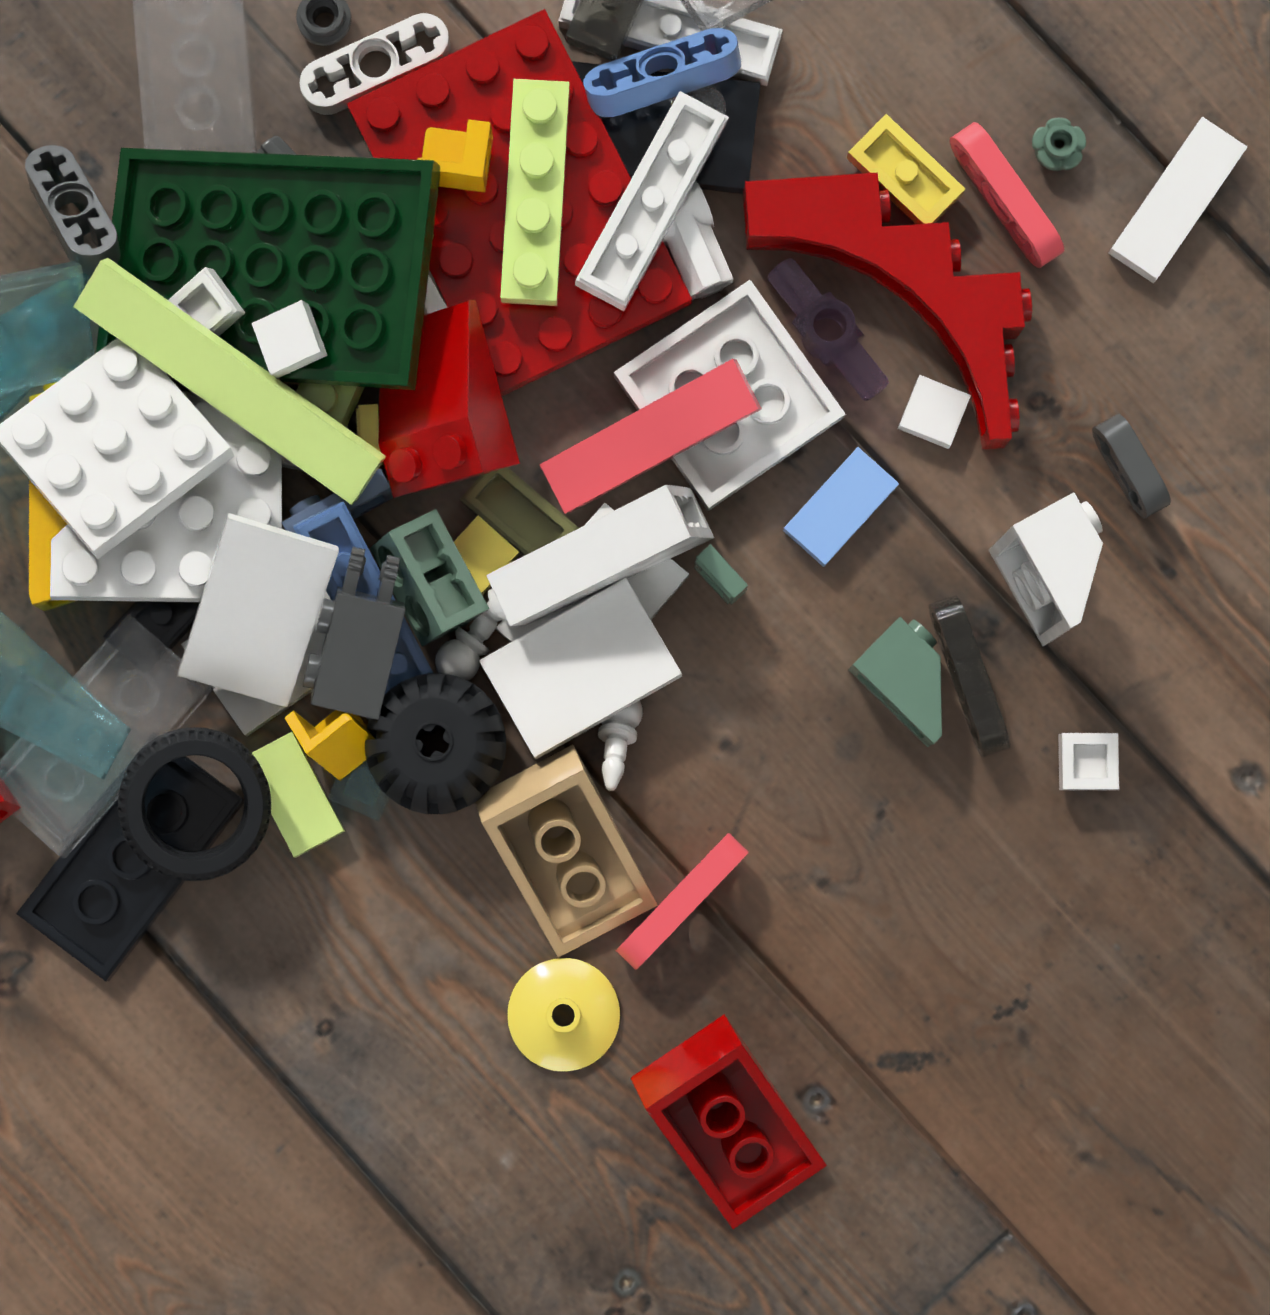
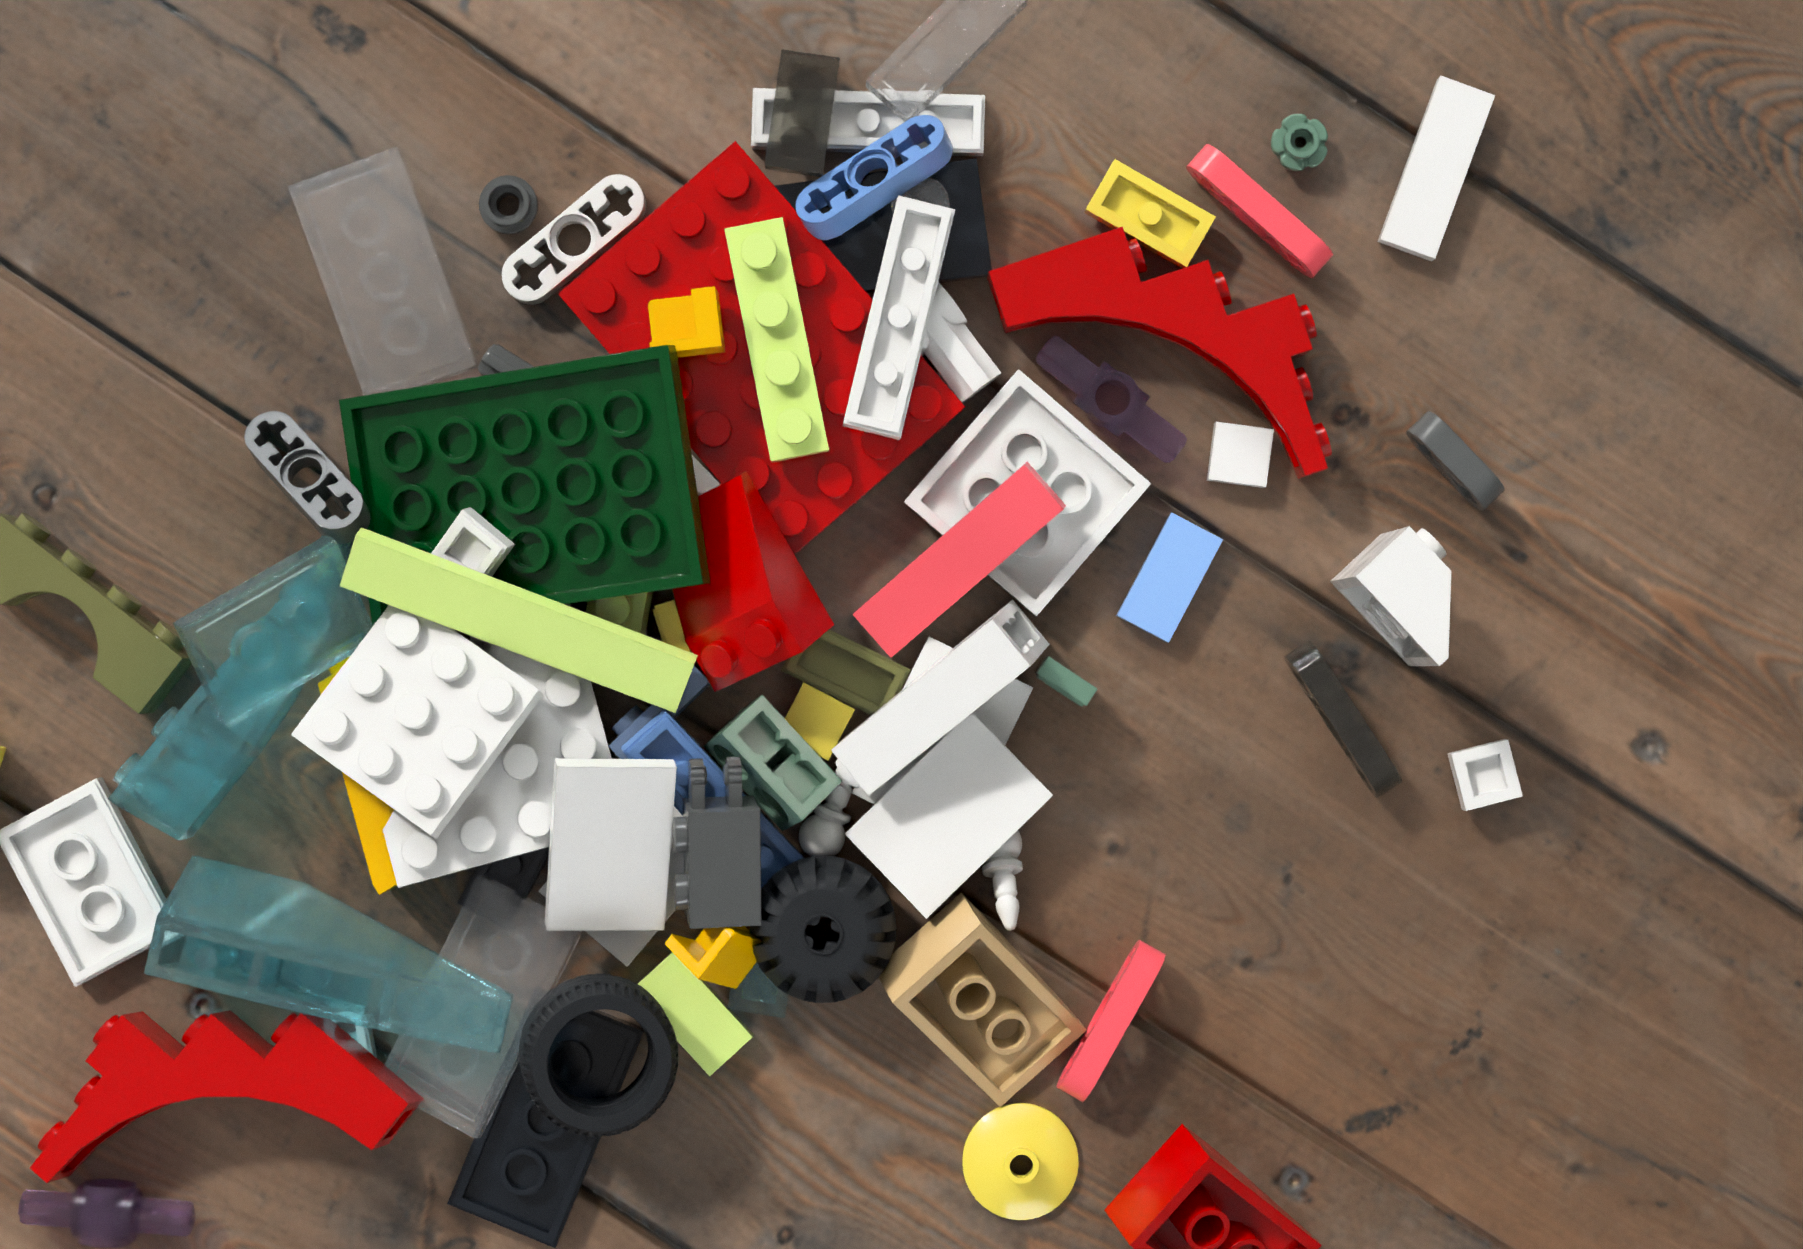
camera: 15 degrees left, 5 degrees up
white tile [252,300,327,378] -> none
sand green slope [848,617,942,748] -> none

